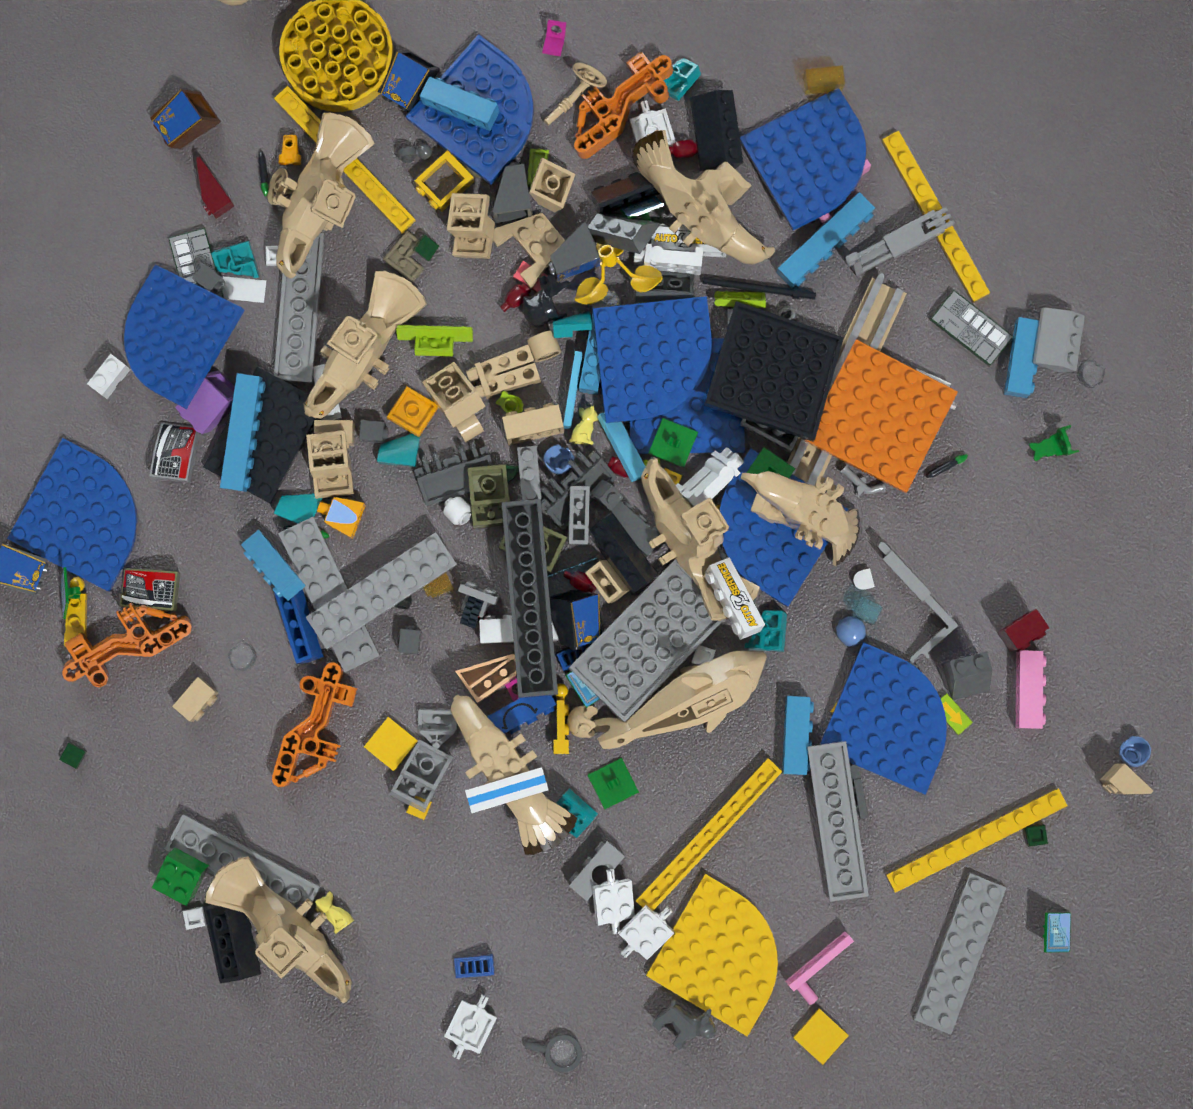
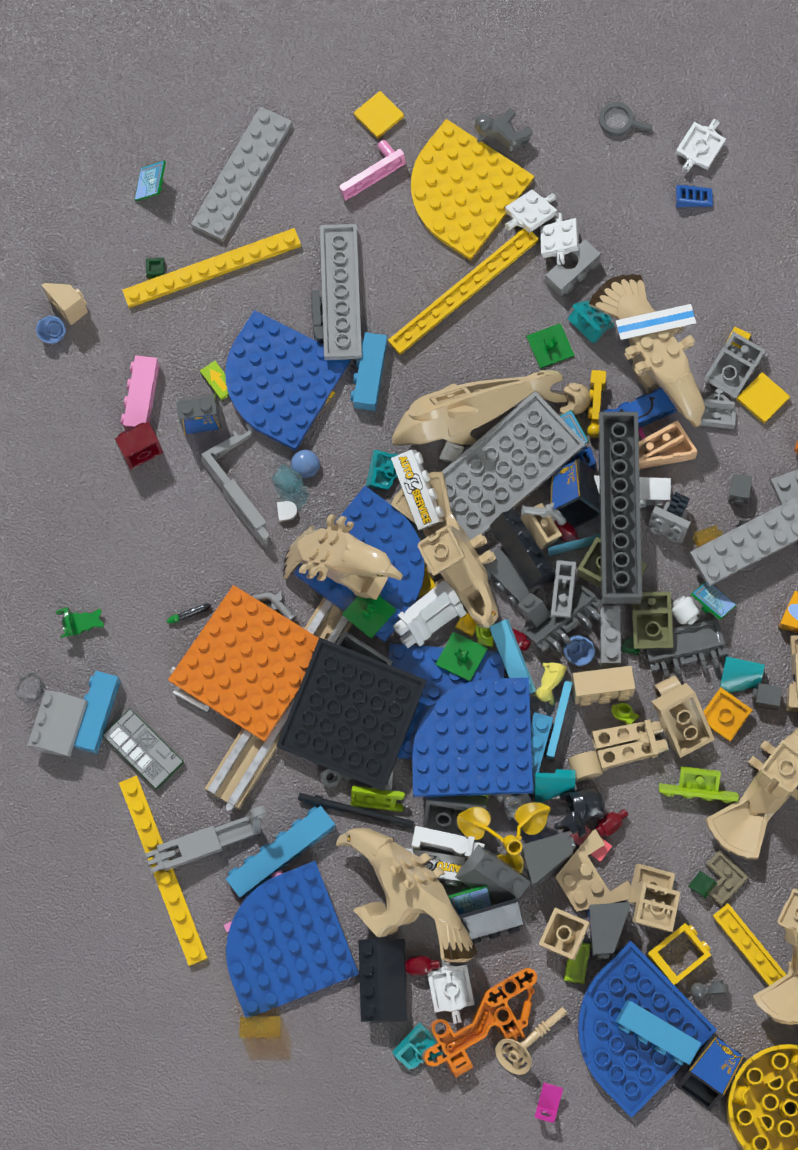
camera: 165 degrees left, 10 degrees down
none -> light grey piece [521,502,566,526]
none -> piece [691,582,736,620]

